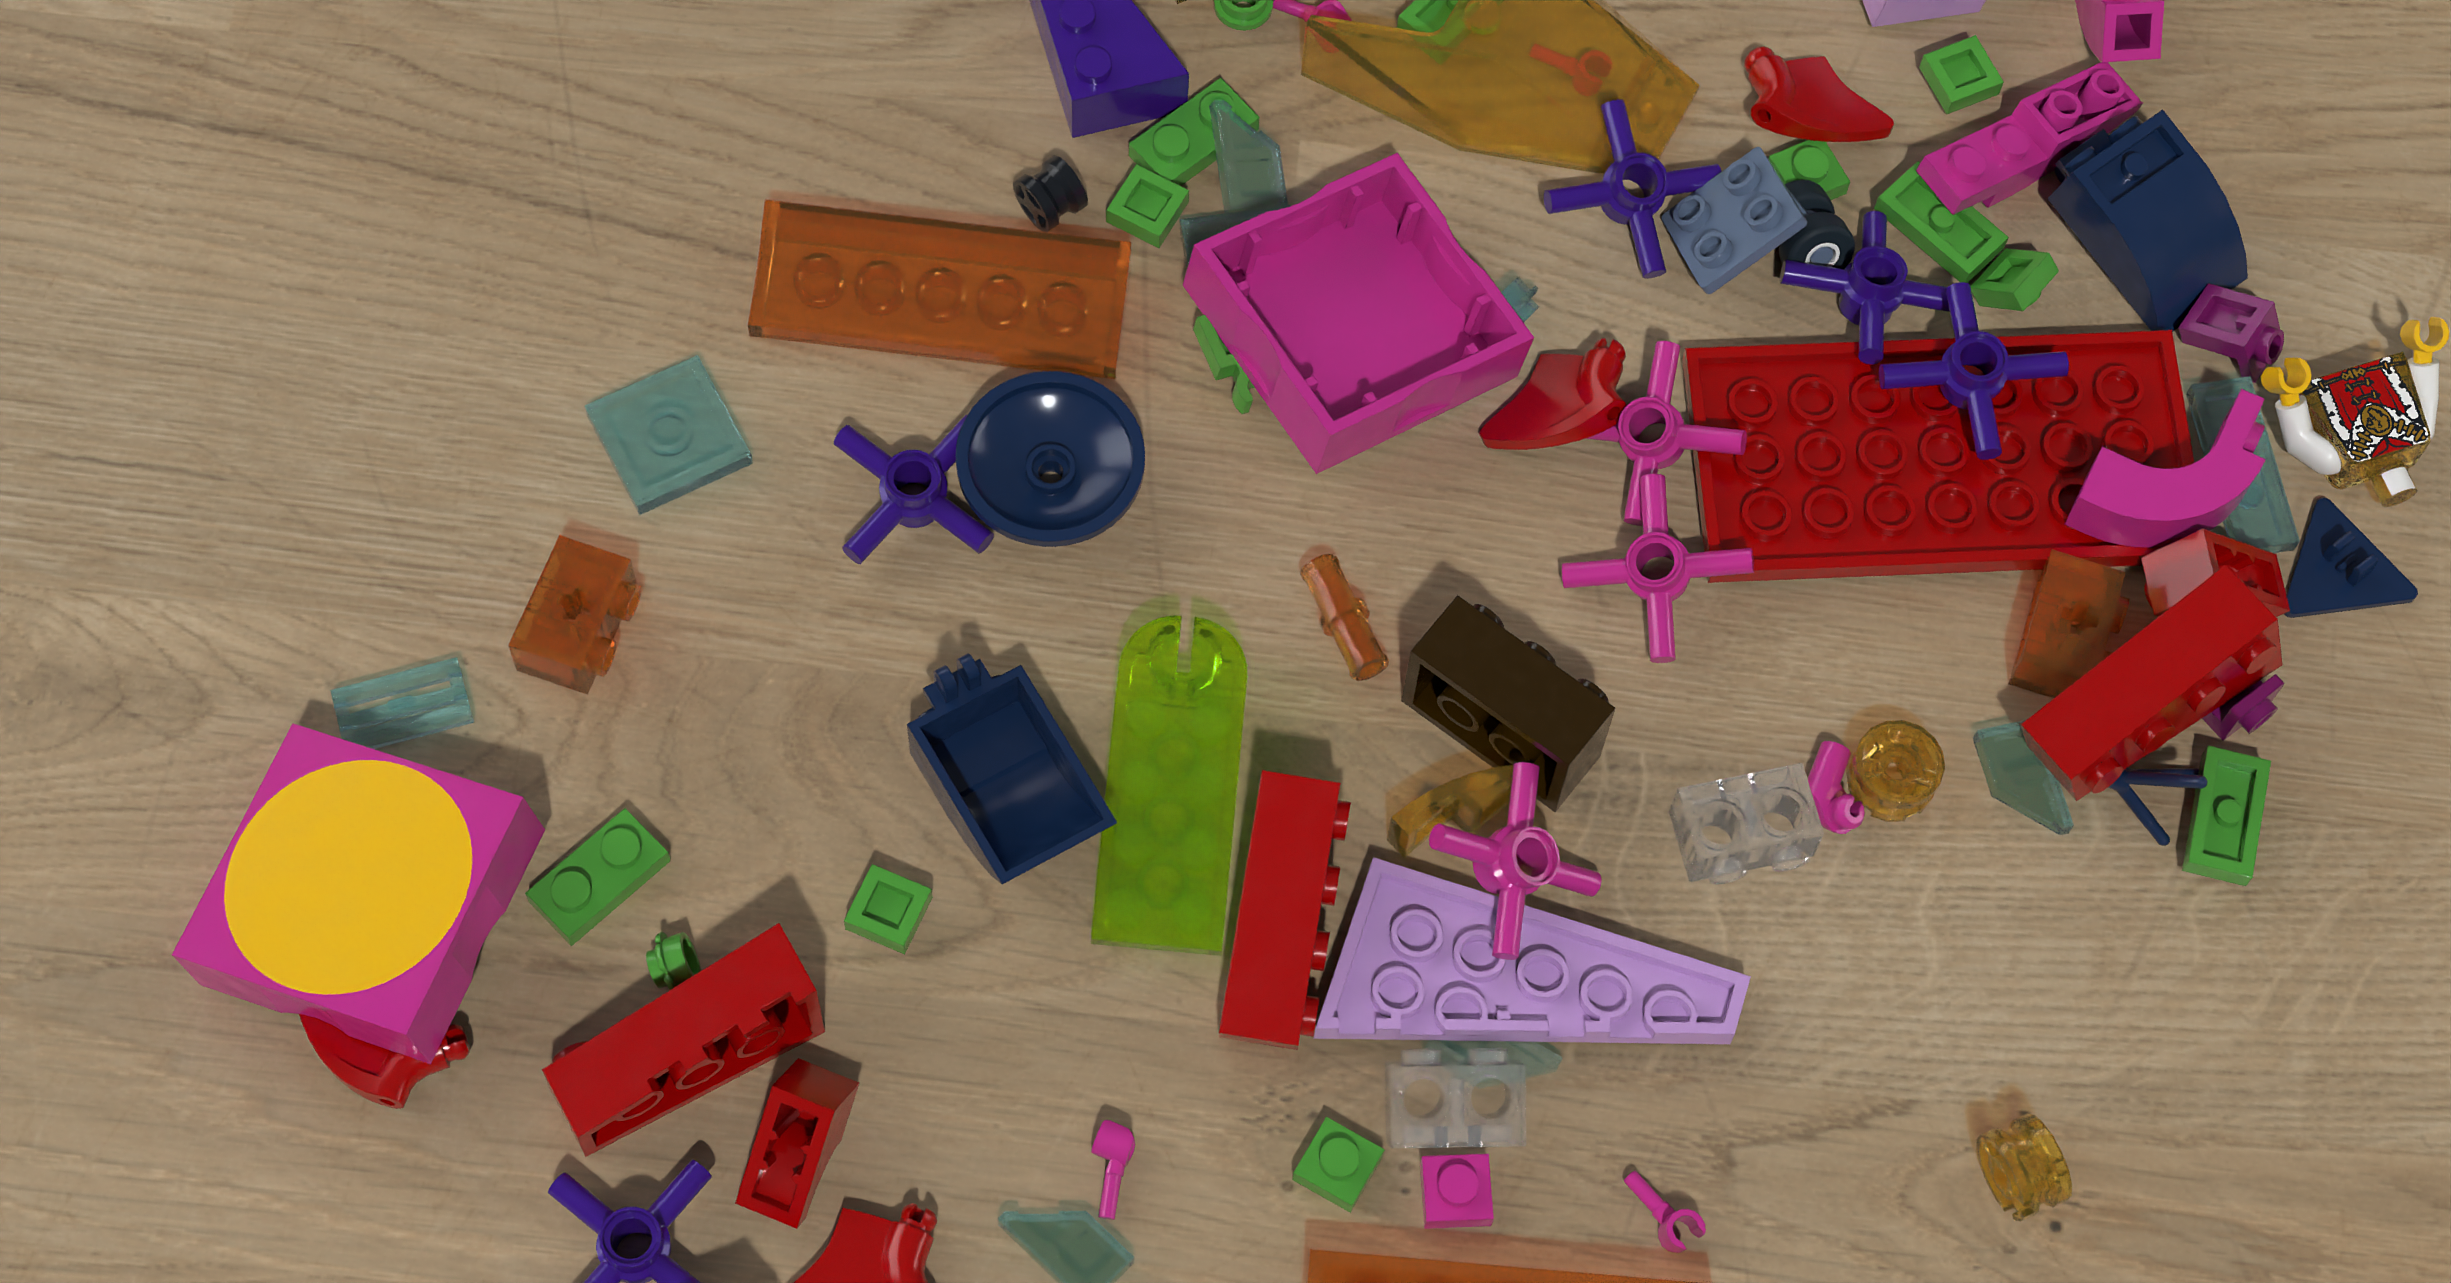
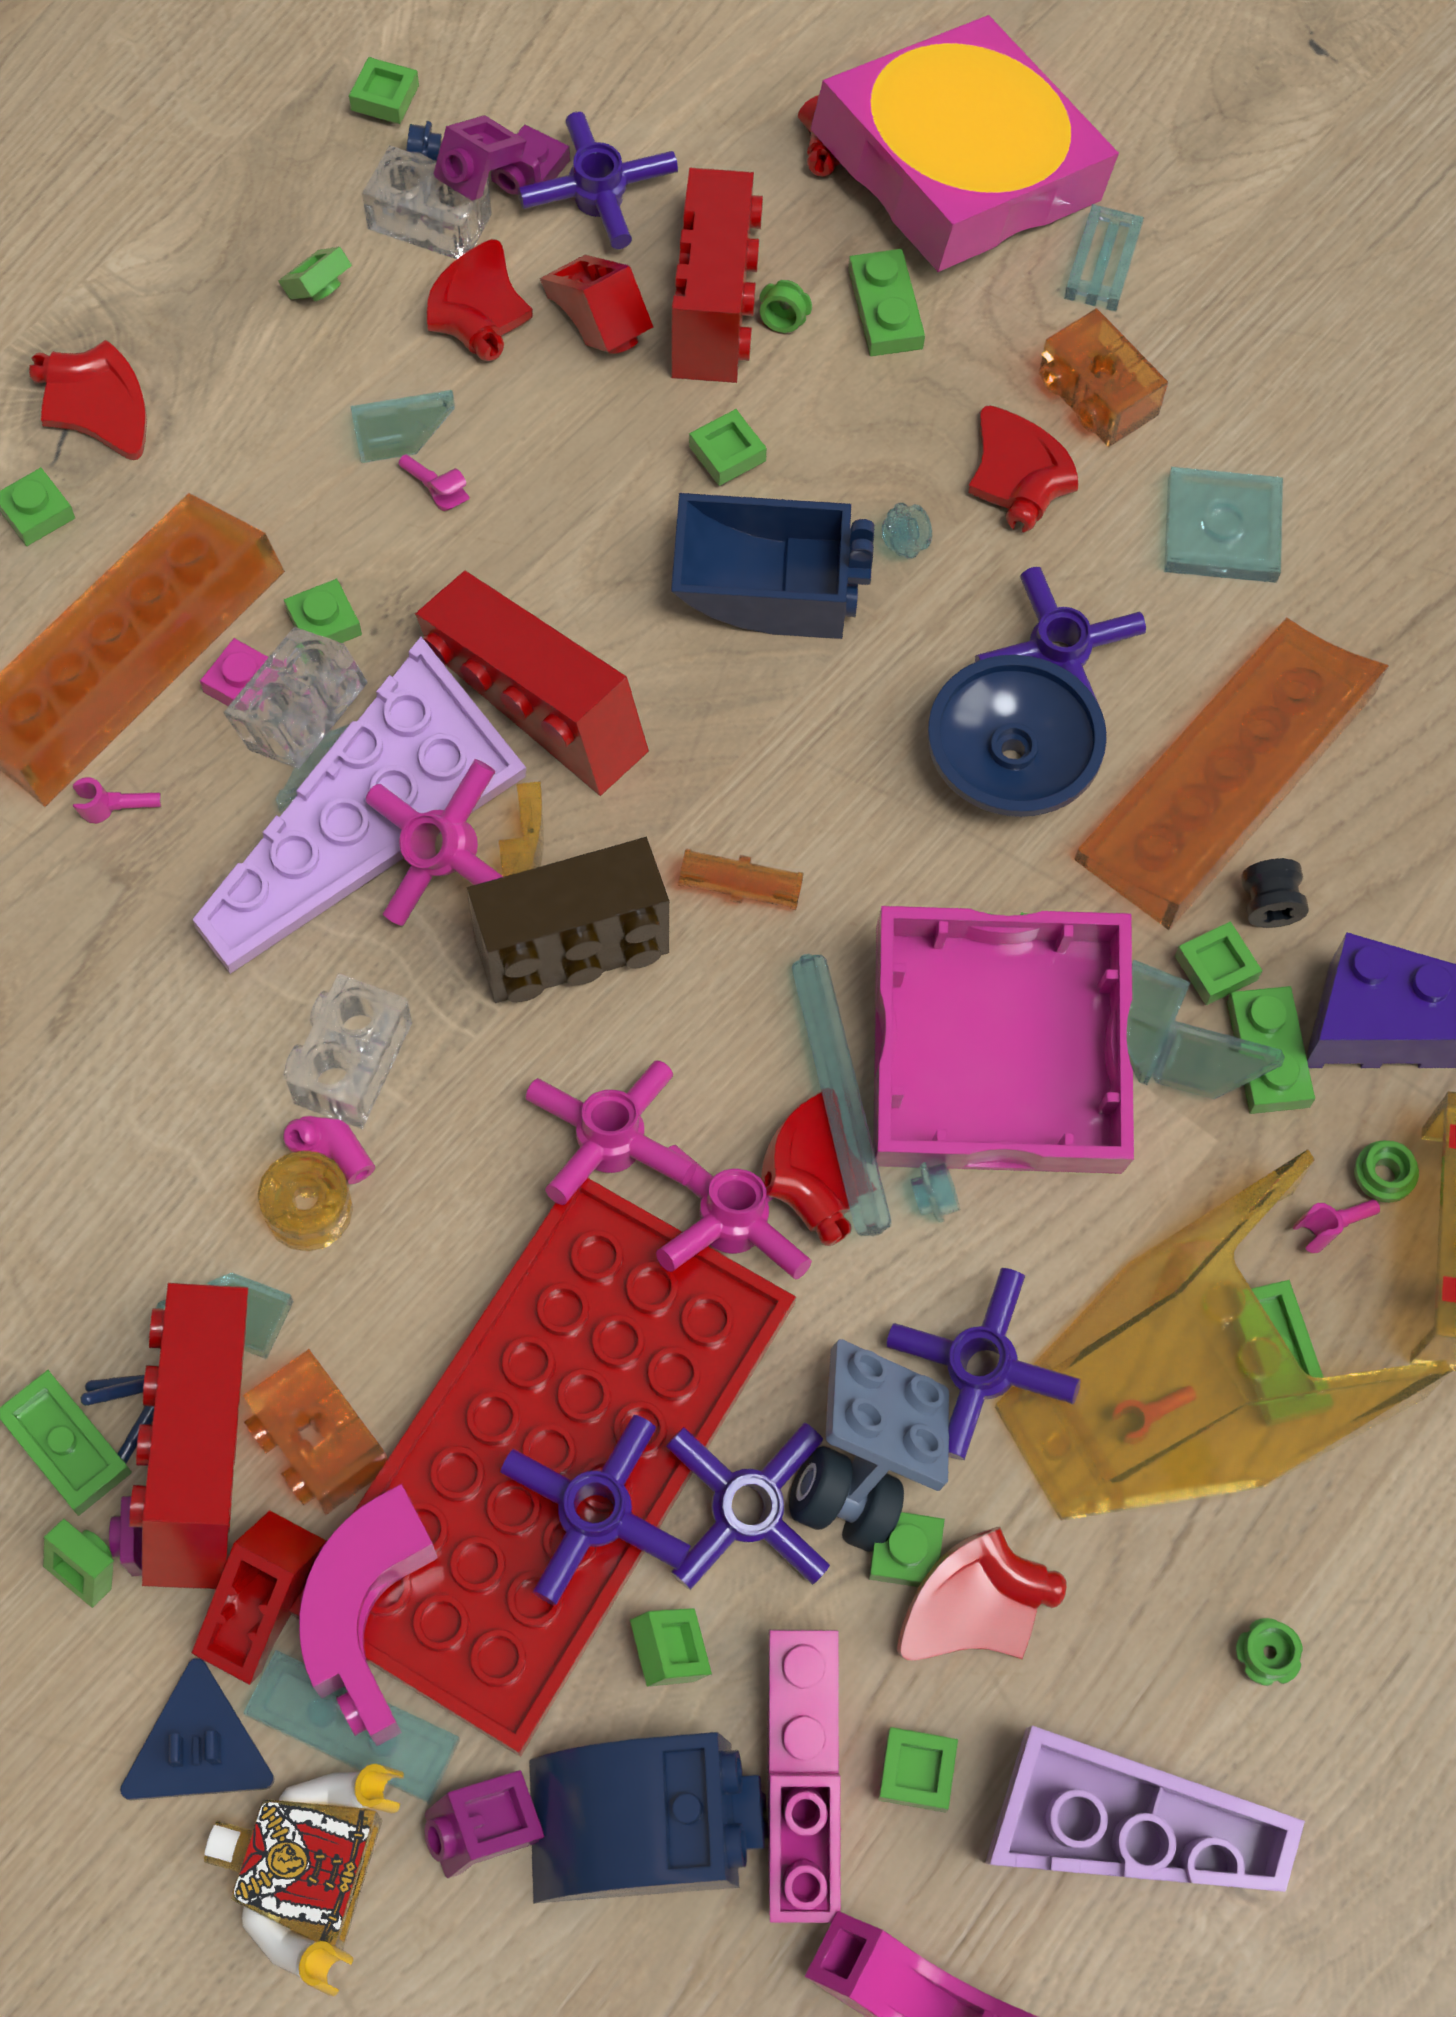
camera: 125 degrees right, 0 degrees up
clear neon green plate [1091,615,1247,956] -> none
bright green plate [1874,161,2009,283] -> none
none -> bright green plate [43,1519,114,1608]
none -> clear light blue axle [792,953,892,1236]
none -> clear light blue plate [882,503,932,559]
none -> red arm [968,405,1078,532]

